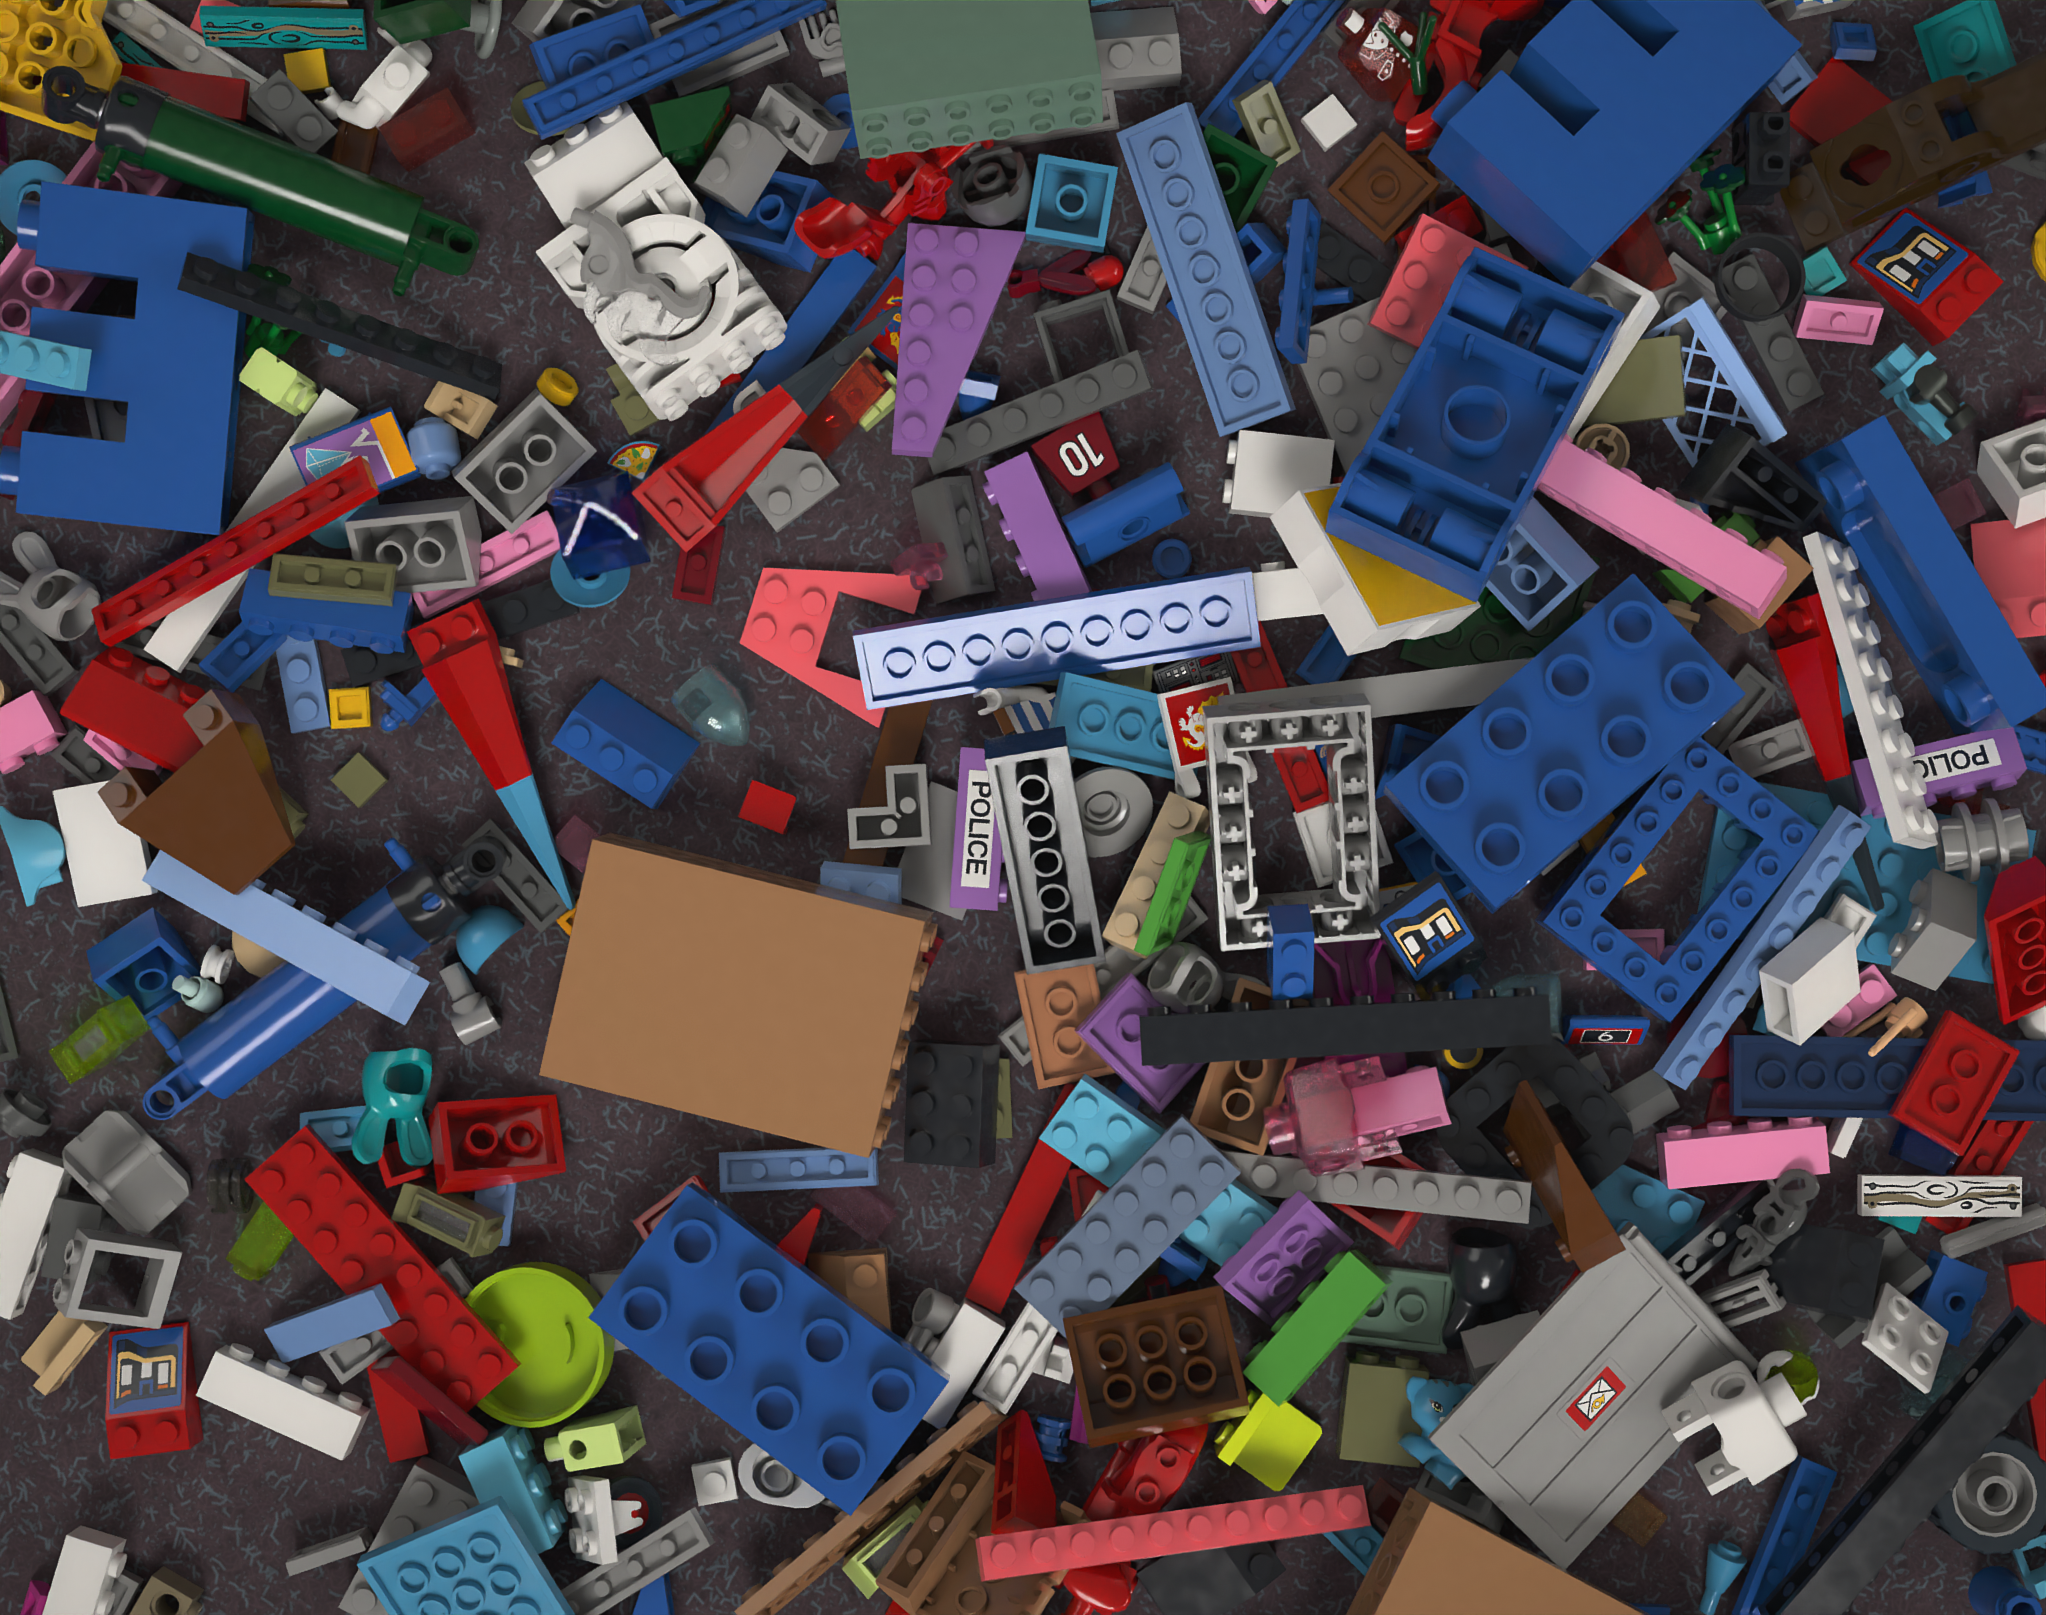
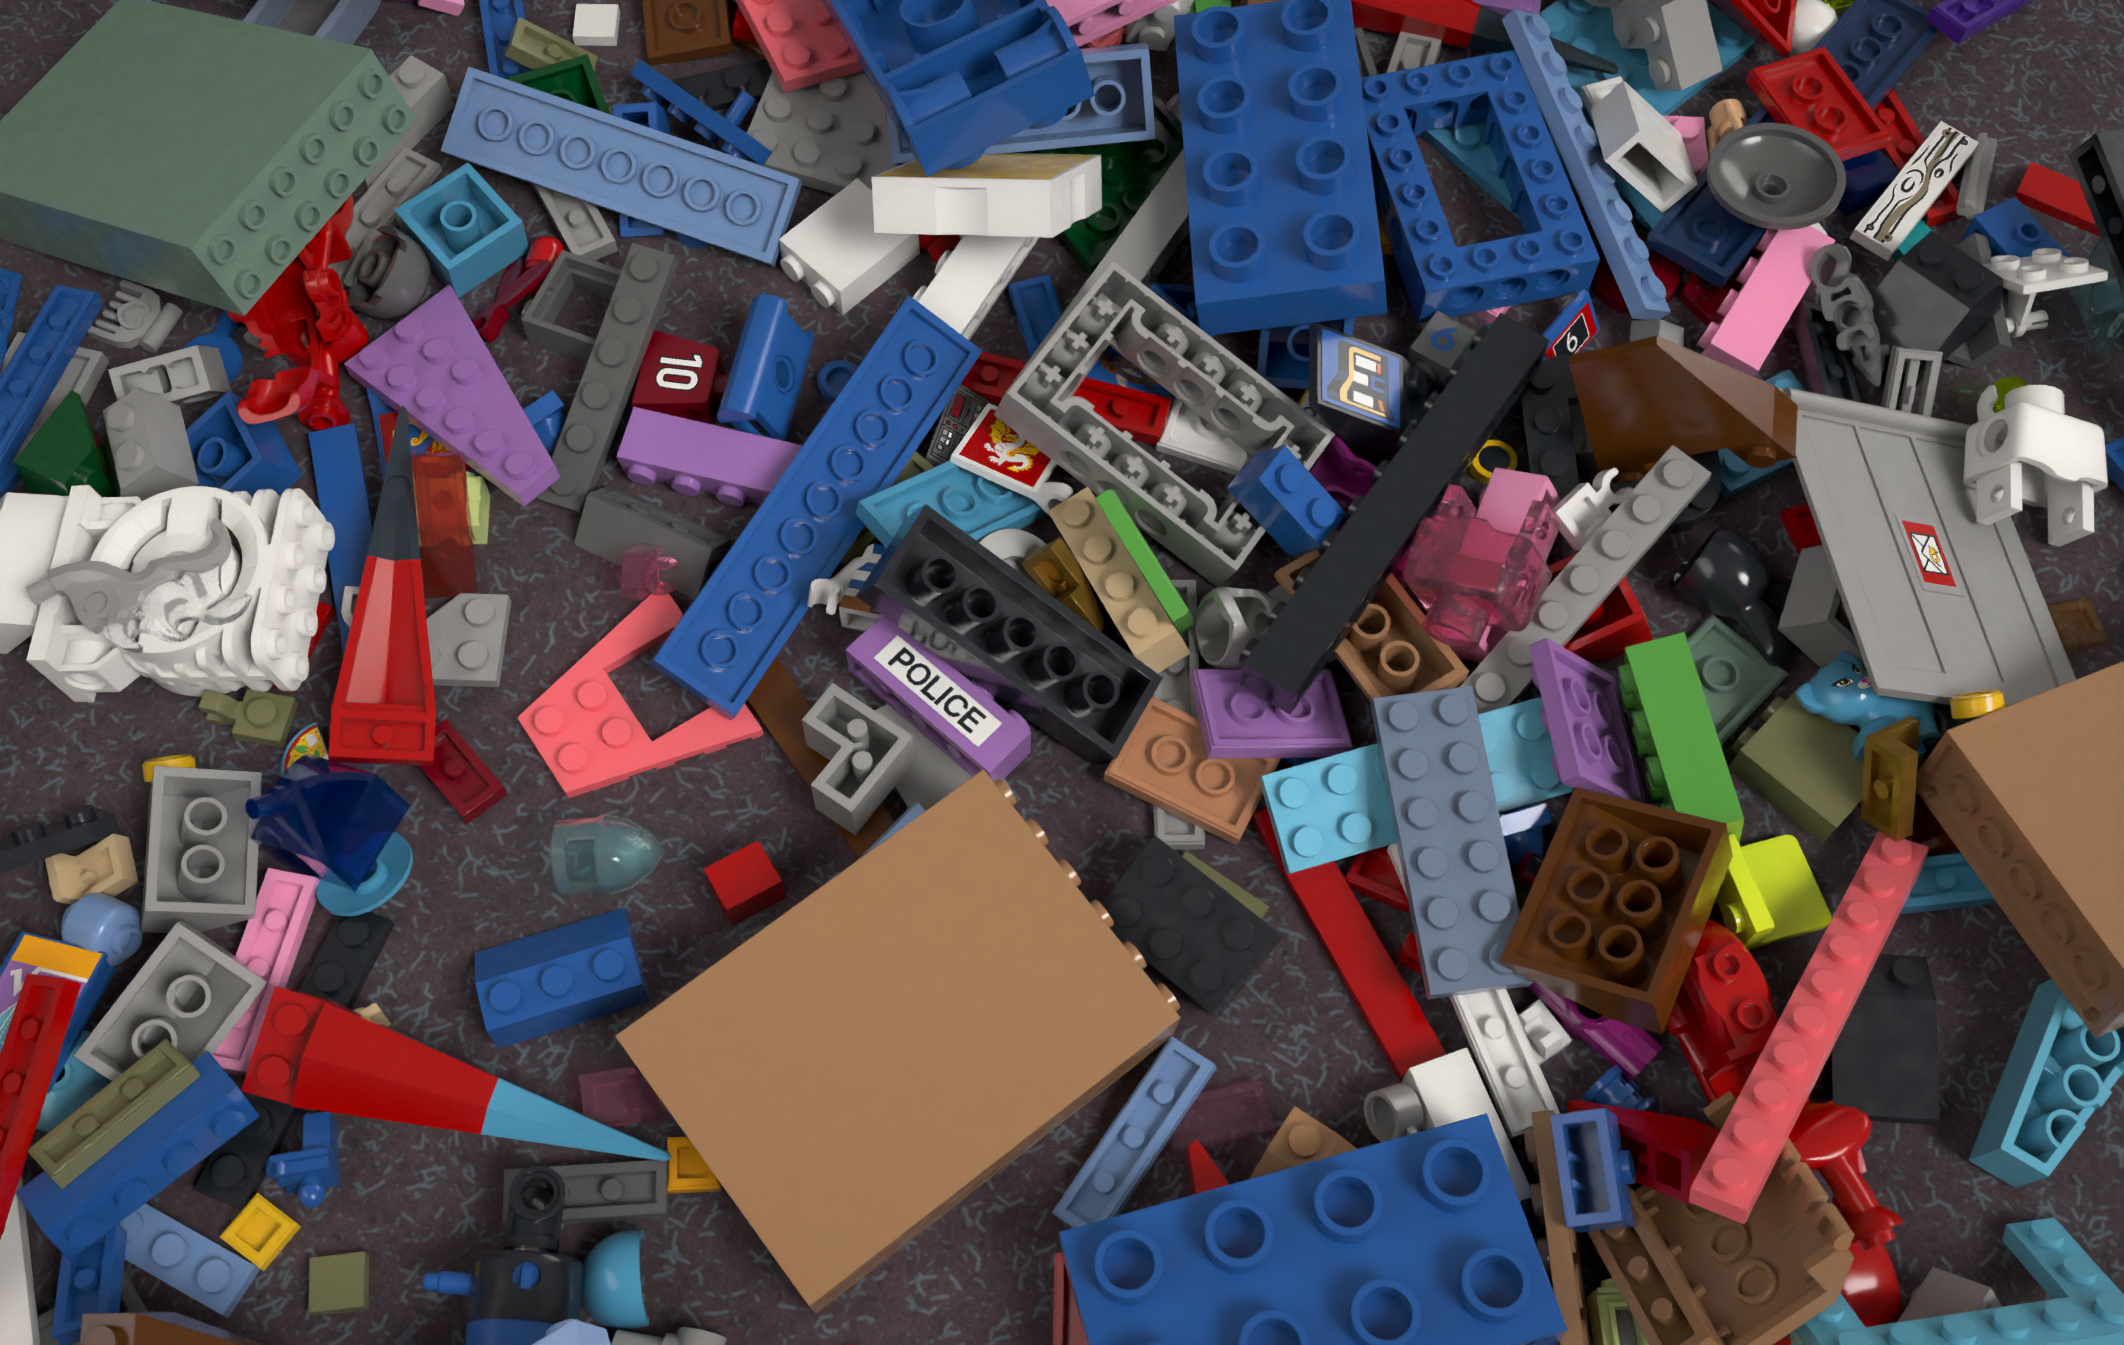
camera: 55 degrees left, 25 degrees down
none -> pearl gold slope [1021,537,1105,632]
none -> dark grey brick [1407,311,1476,392]
none -> white plate [1547,468,1632,551]
none -> blue brick [1550,1108,1636,1233]
none -> dark grey dish [1707,123,1846,230]
none -> pearl gold panel [1860,716,1919,842]
none -> yellow tile [1949,689,2006,719]

